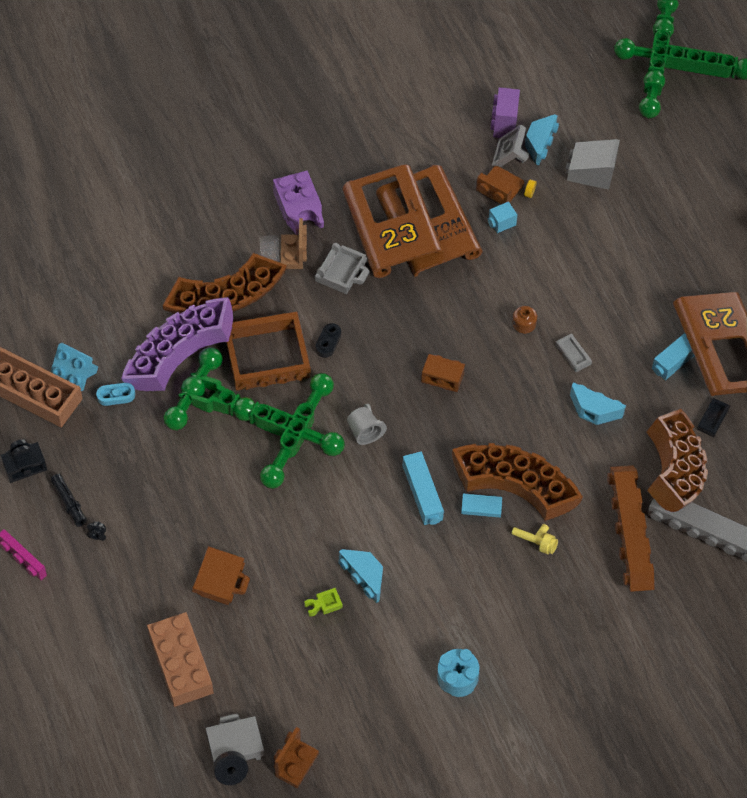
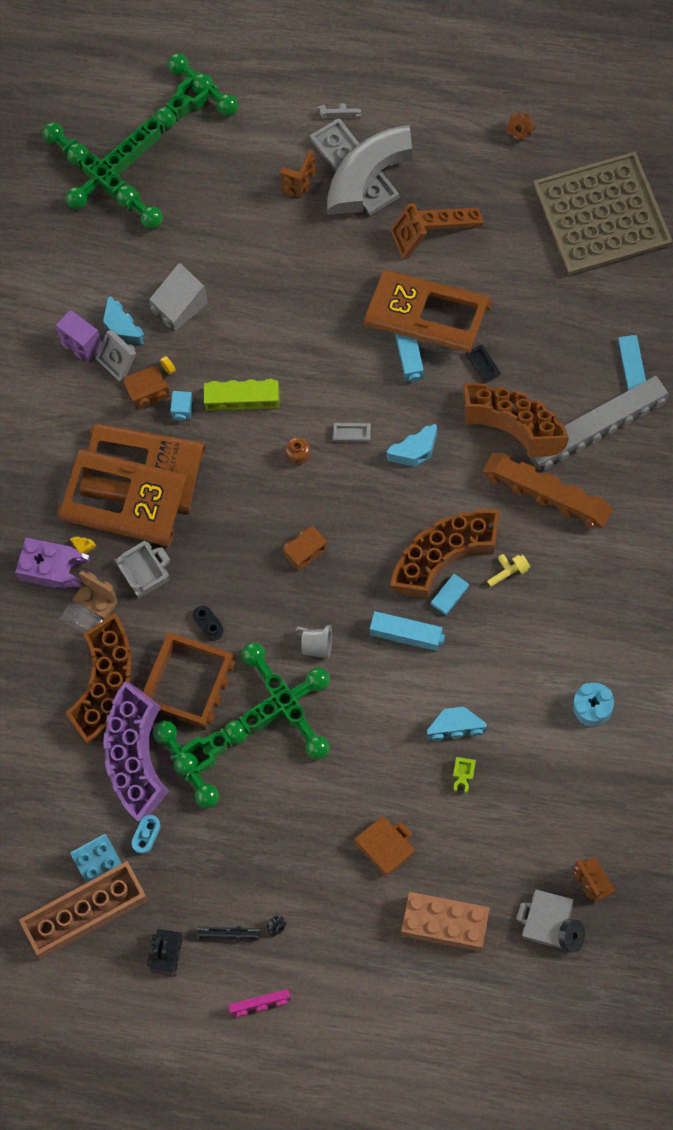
camera: 50 degrees left, 10 degrees up
none -> yellow tile [70,537,96,554]
none -> lime brick [204,379,280,411]

